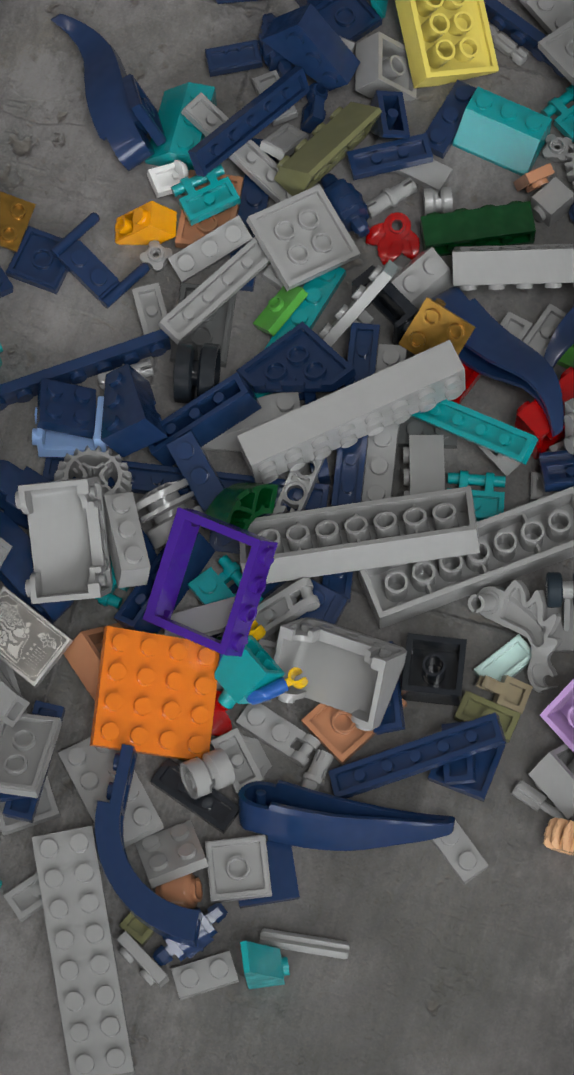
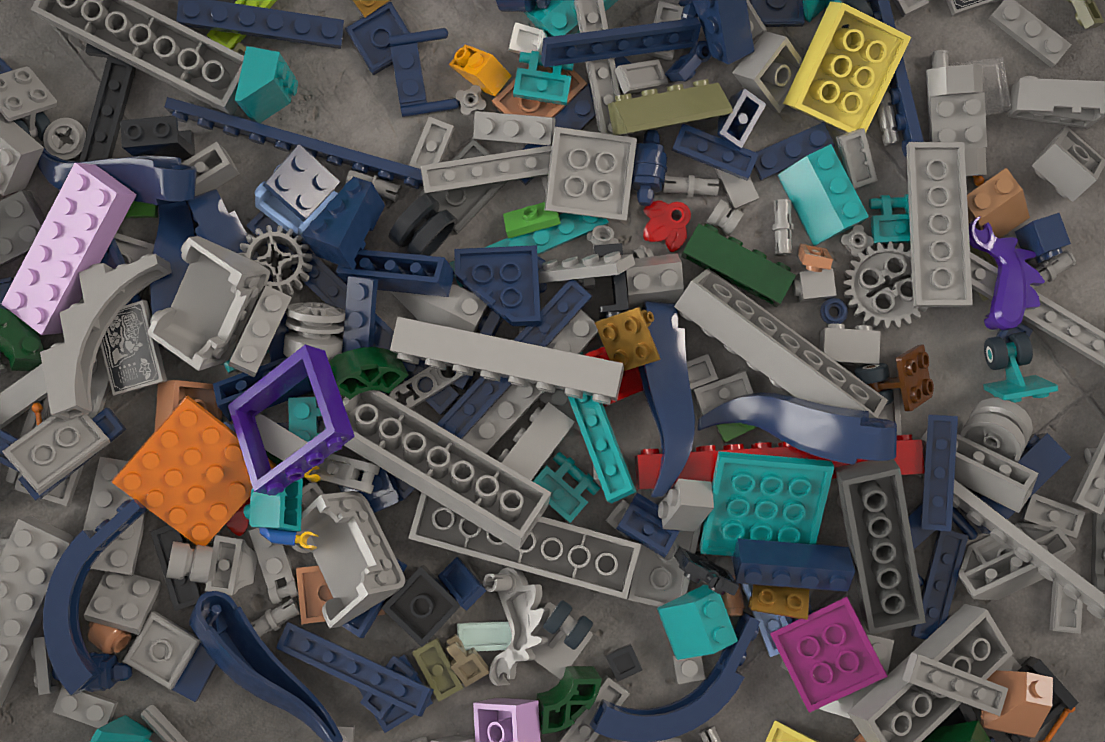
camera: 35 degrees right, 15 degrees up
none -> dark blue tile [438,557,487,611]
none -> light grey plate [587,225,618,249]
none -> light grey pin [772,199,794,256]
none -> light grey plate [836,128,878,189]

